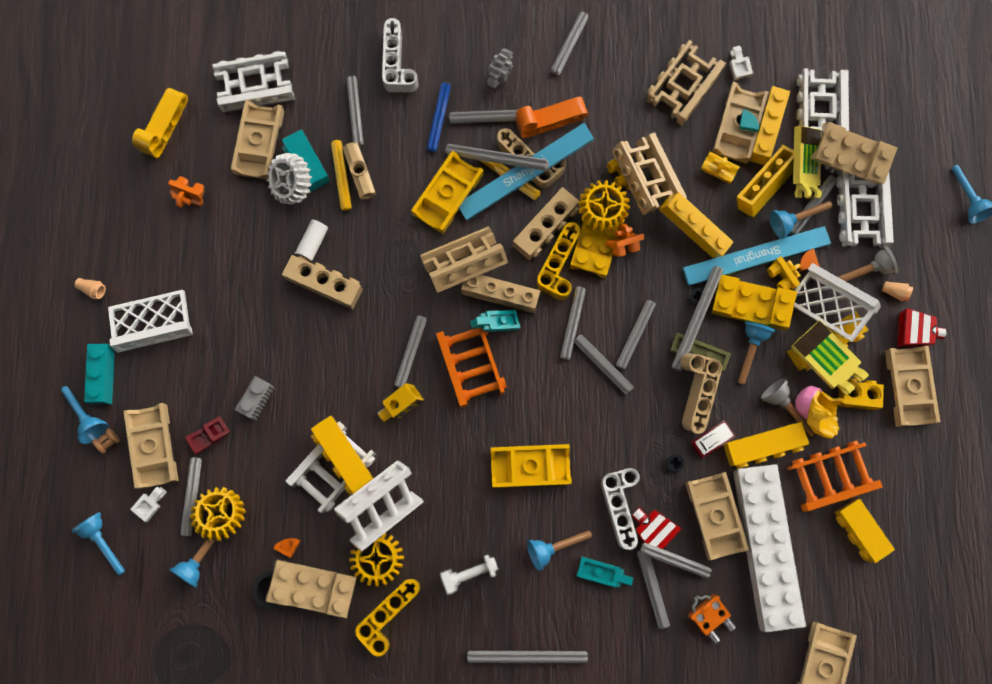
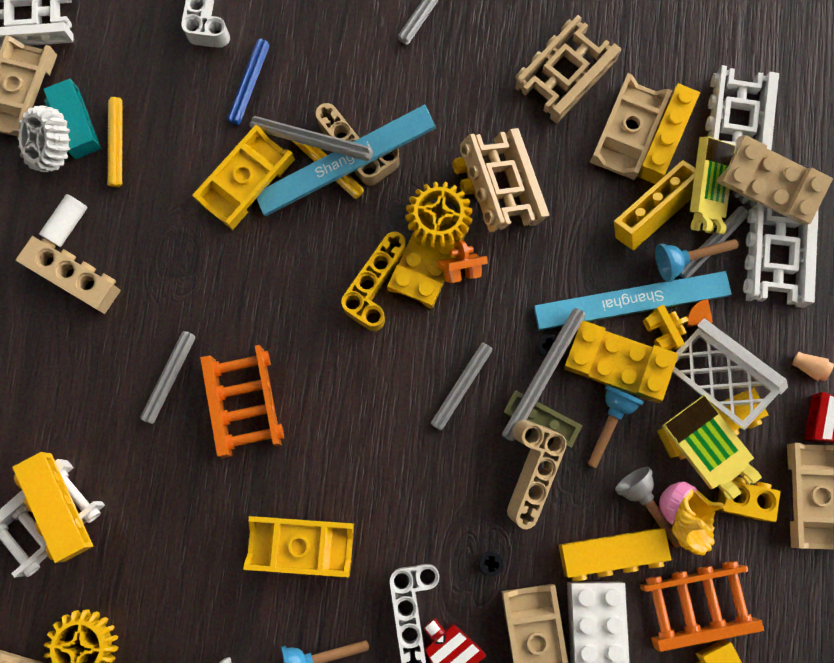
camera: 10 degrees right, 0 degrees up
white fence [334,460,423,551] -> none
tan piece [342,142,376,200] -> none
light grey axle [347,76,363,146] -> none
yellow torso [378,383,425,422] -> none
tan fence [420,227,508,293] -> none
light grey axle [449,110,517,124] -> none
tan brick [461,275,540,314] -> none
teal hinge [470,310,520,332] -> none
light grey gear [487,48,513,89] -> none
tan brick [513,187,579,260] -> none
orange beam [515,97,589,138] -> none
light grey axle [560,287,586,360] -> none
light grey axle [574,335,633,394] -> none
yellow brick [659,192,733,258] -> none
white slope [690,420,736,459] -> none
yellow hips [701,152,740,184] -> none
white plate [729,46,753,80] -> none
teal tile [739,109,759,132] -> none
light grey piece [838,246,898,282] -> none

